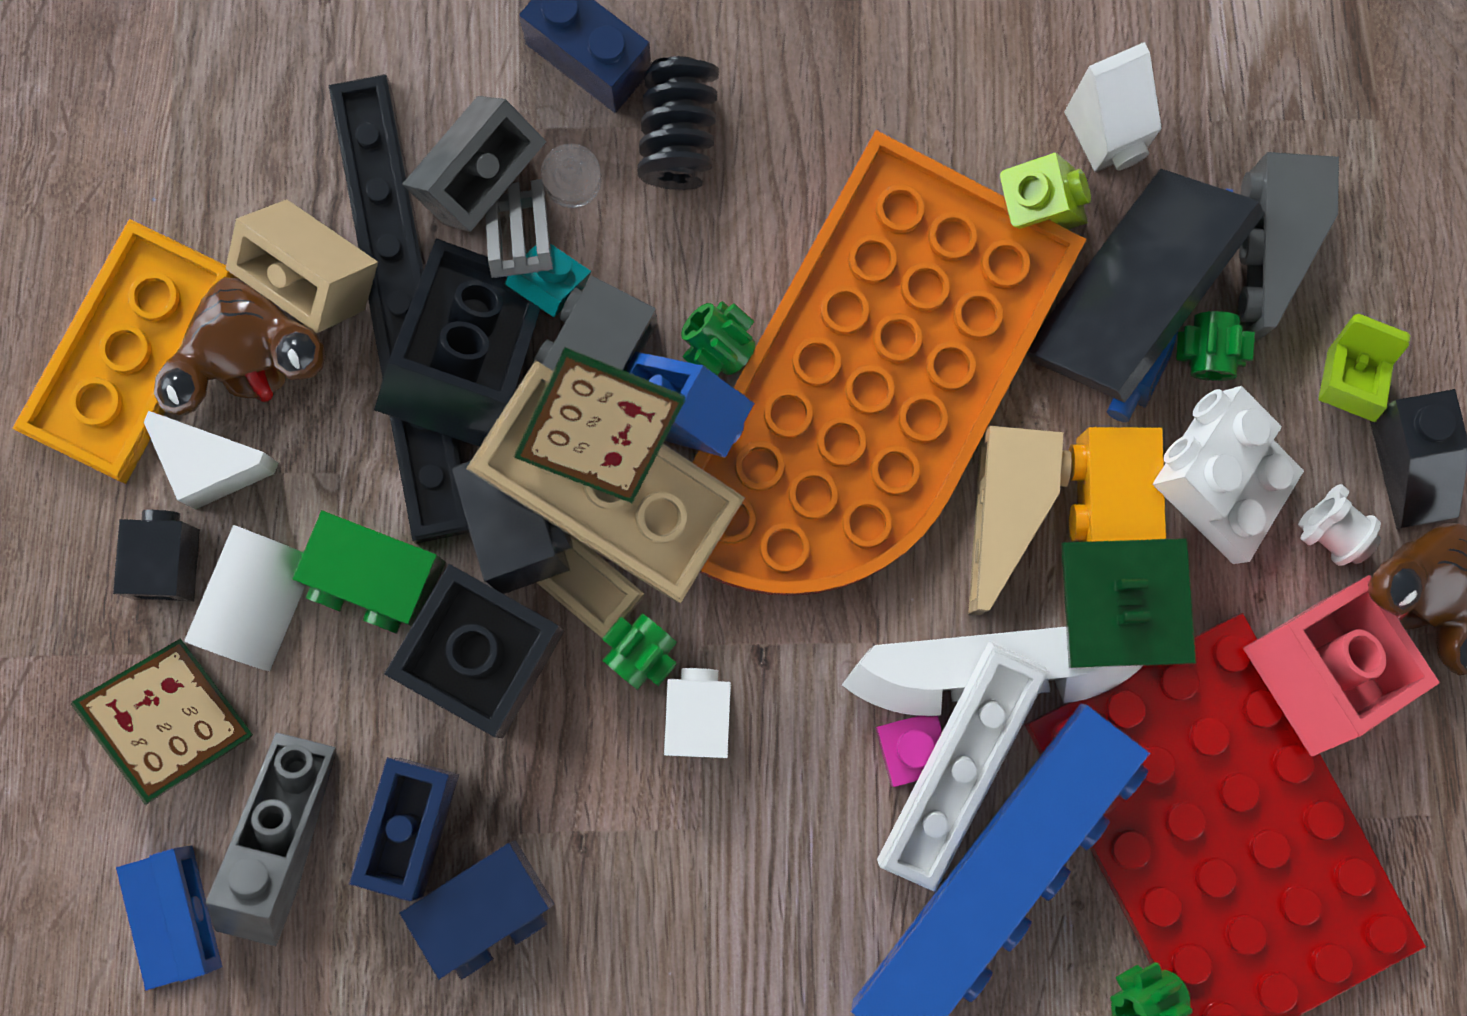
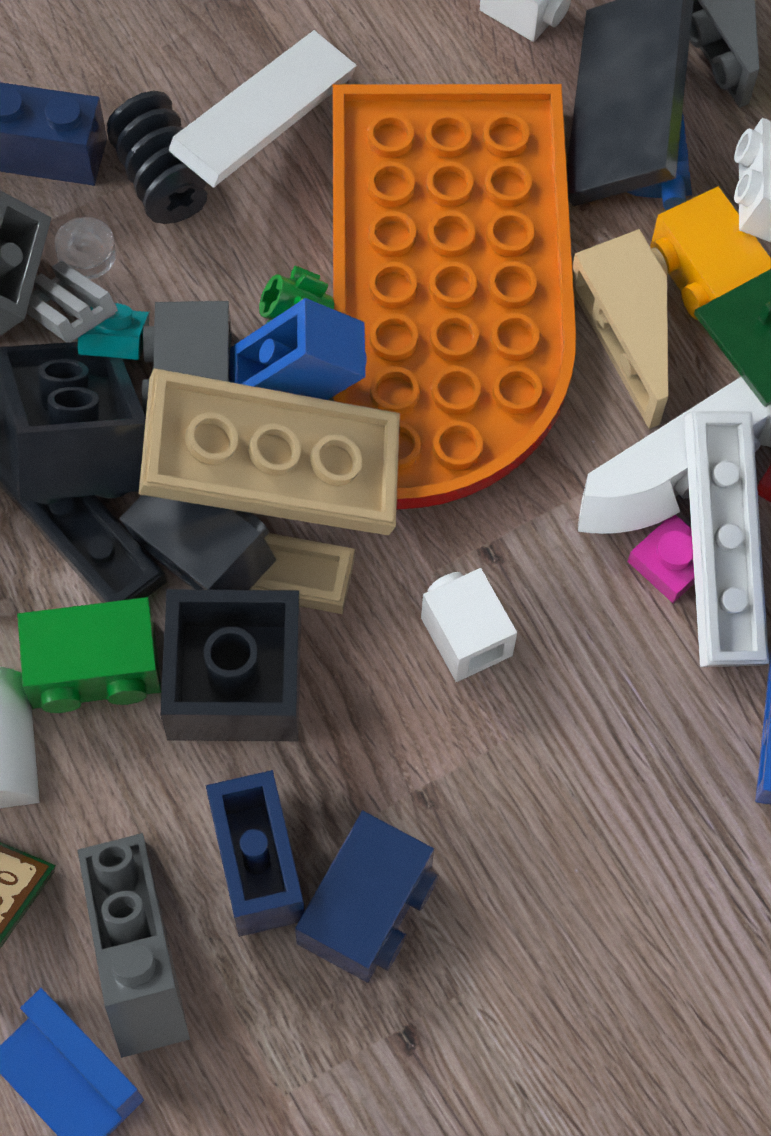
camera: 25 degrees left, 15 degrees down
piece [514,347,685,503] -> none
green gear [602,613,677,690] -> none
lime bracket [1000,152,1091,229] -> none
green gear [1176,311,1255,381] -> none
none -> white tile [169,30,357,188]

